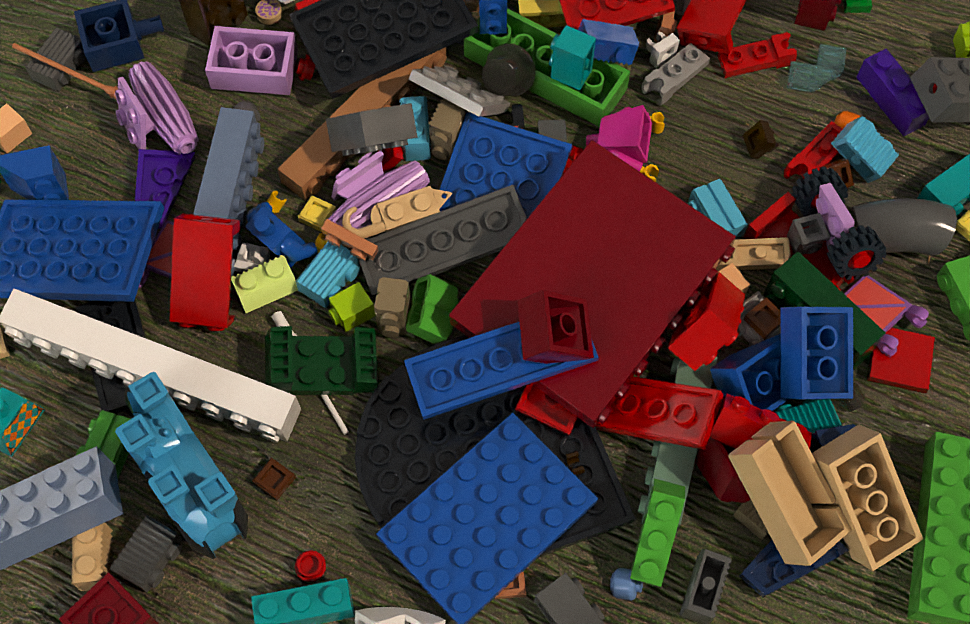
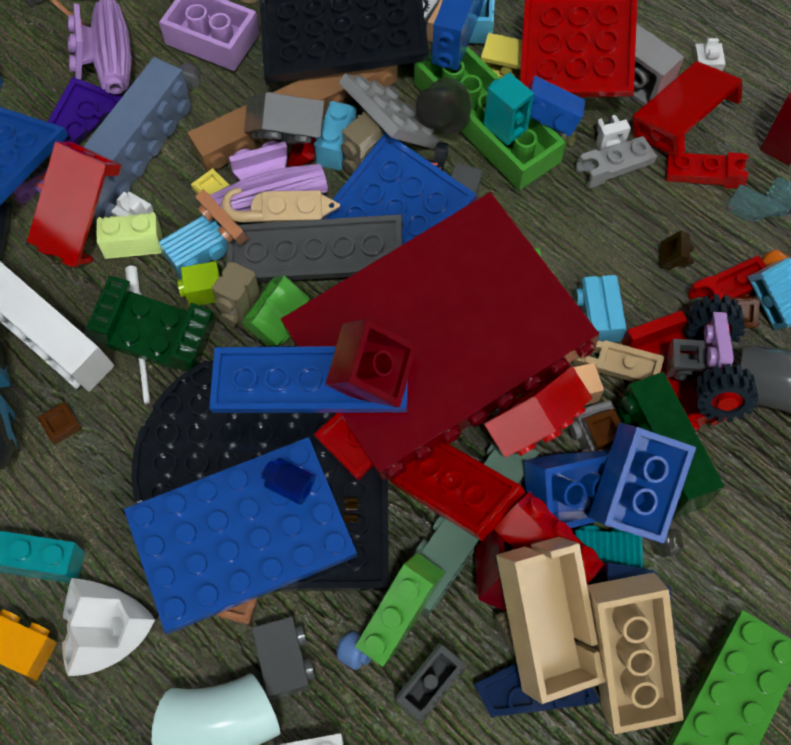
camera: 20 degrees right, 0 degrees up
blue torso [245,191,327,267] -> none
red plate [295,54,315,81] -> none
red plate [295,550,326,582] -> none
dark pink torso [586,105,665,182] -> none
nougat plate [654,8,677,42] -> none
flag [844,275,929,357] -> none
red tile [867,328,935,393] -> none
none -> clear blue brick [262,458,316,505]

